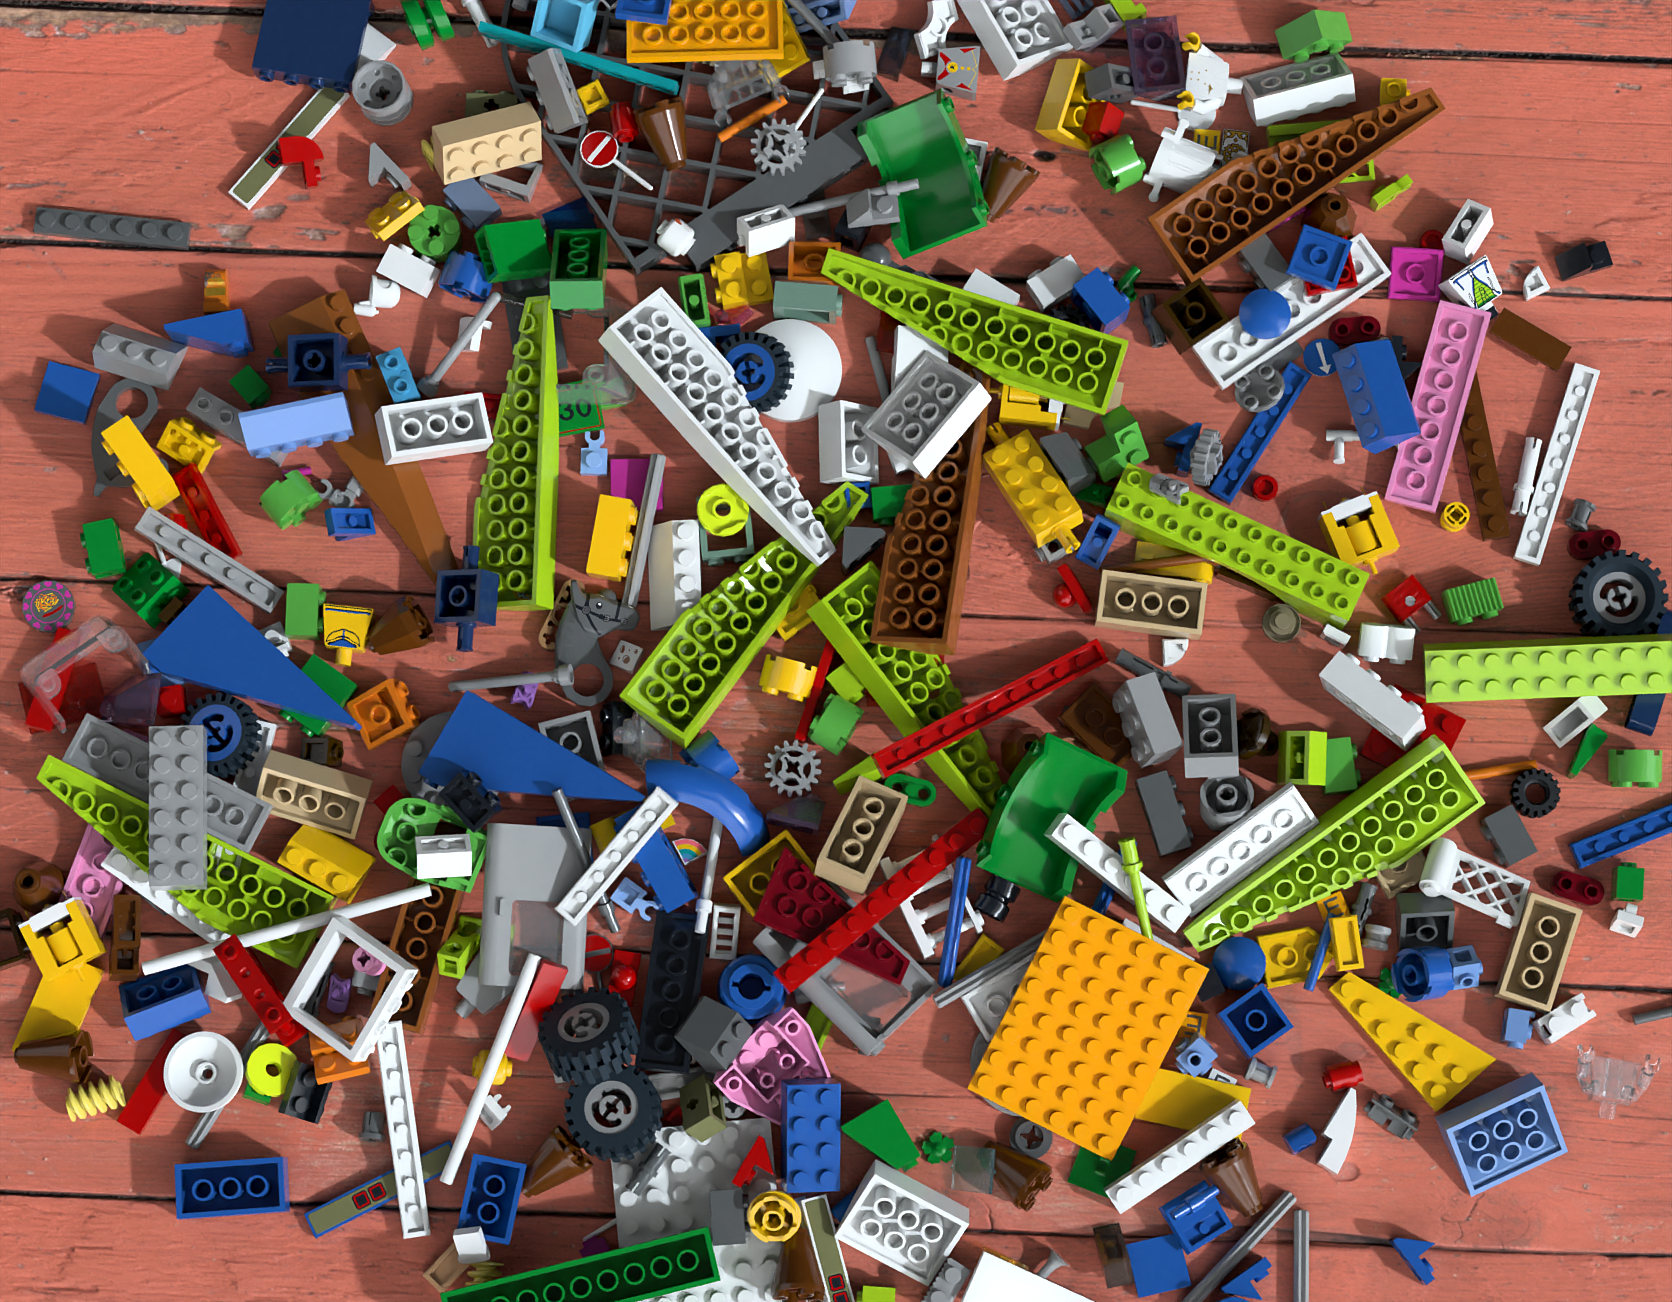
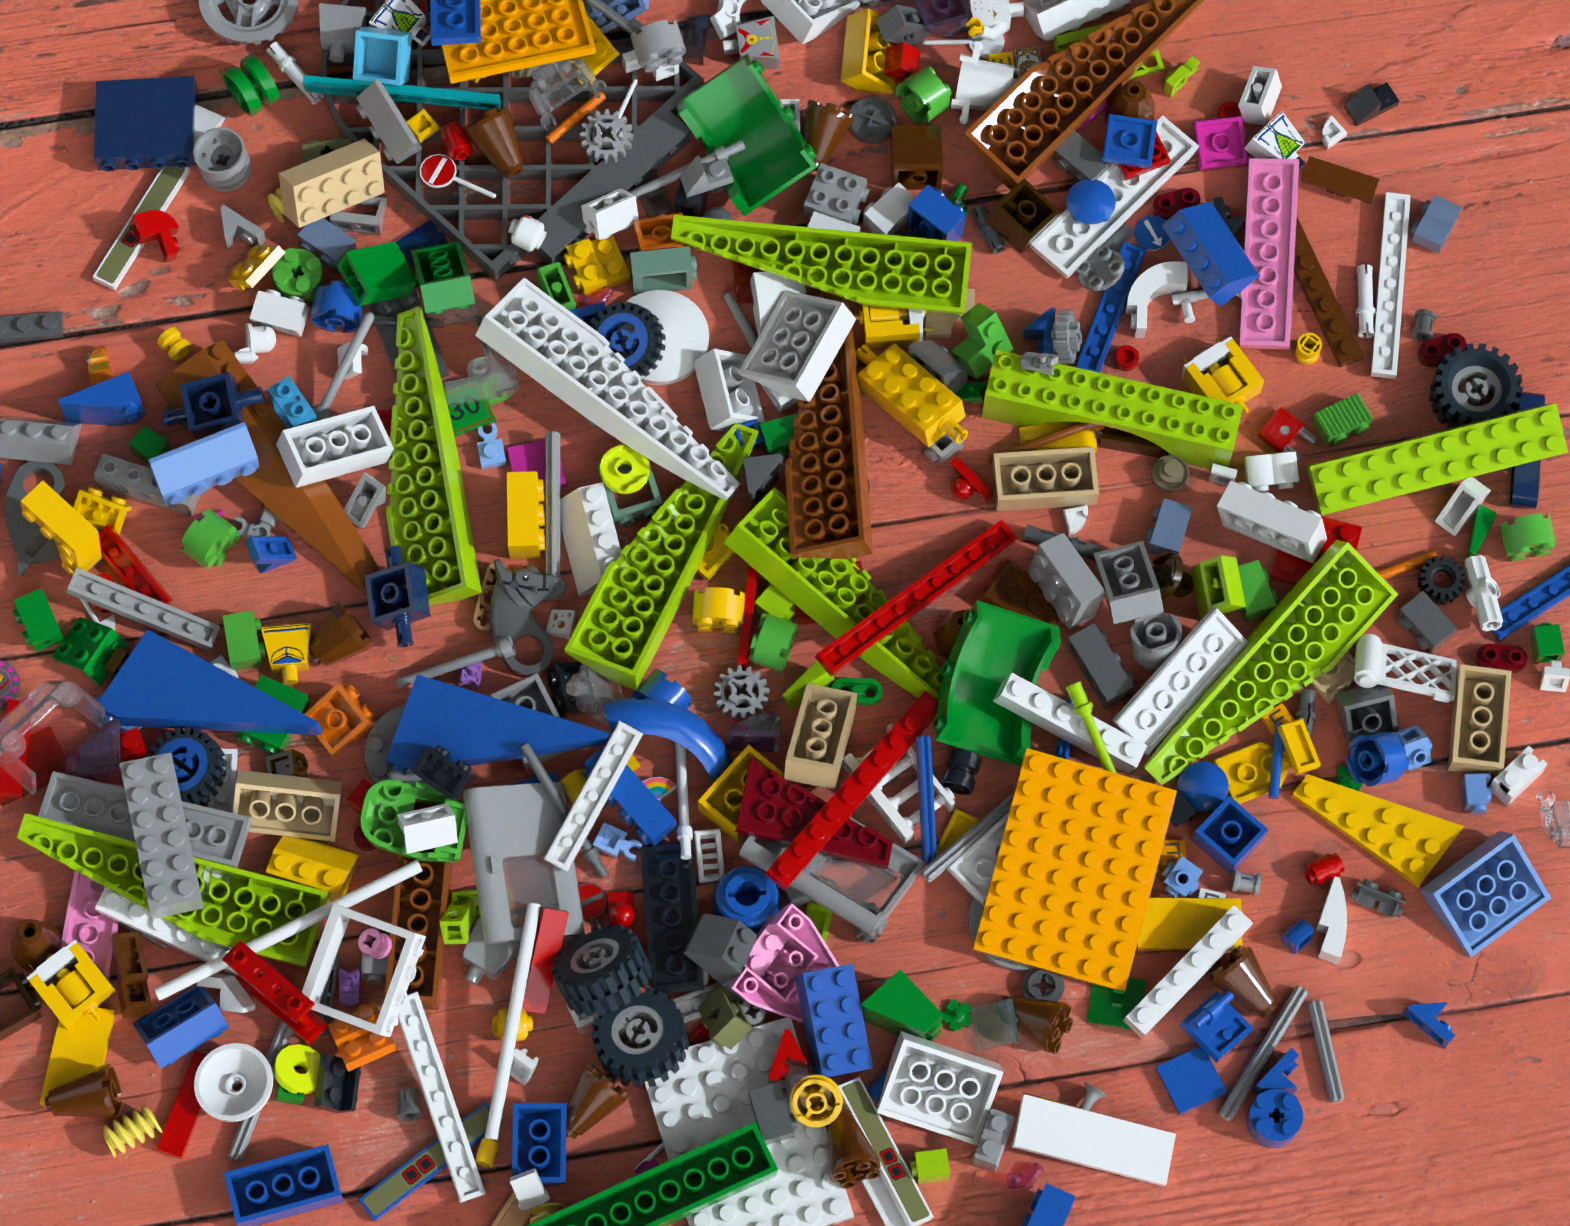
camera: 15 degrees left, 10 degrees down
dark grey pin [625,1142,671,1196] -> none
blue slope [1075,514,1121,570] -> none
clear smoke slope [1093,1223,1134,1289] -> none
light grey wheel [1361,924,1392,951] -> none
none -> yellow wheel [157,327,192,362]
none -> light grey slope [344,472,386,529]
none -> yellow hinge [475,1138,499,1167]
none -> light grey brick [803,163,870,224]
none -> dark grey tile [849,96,897,144]
none -> reddish brown slope [890,123,943,190]
none -> white arch [1125,261,1188,338]
none -> sand blue brick [1145,498,1193,555]
none -> sand blue brick [1411,195,1462,254]
none -> white piece [1464,555,1503,632]

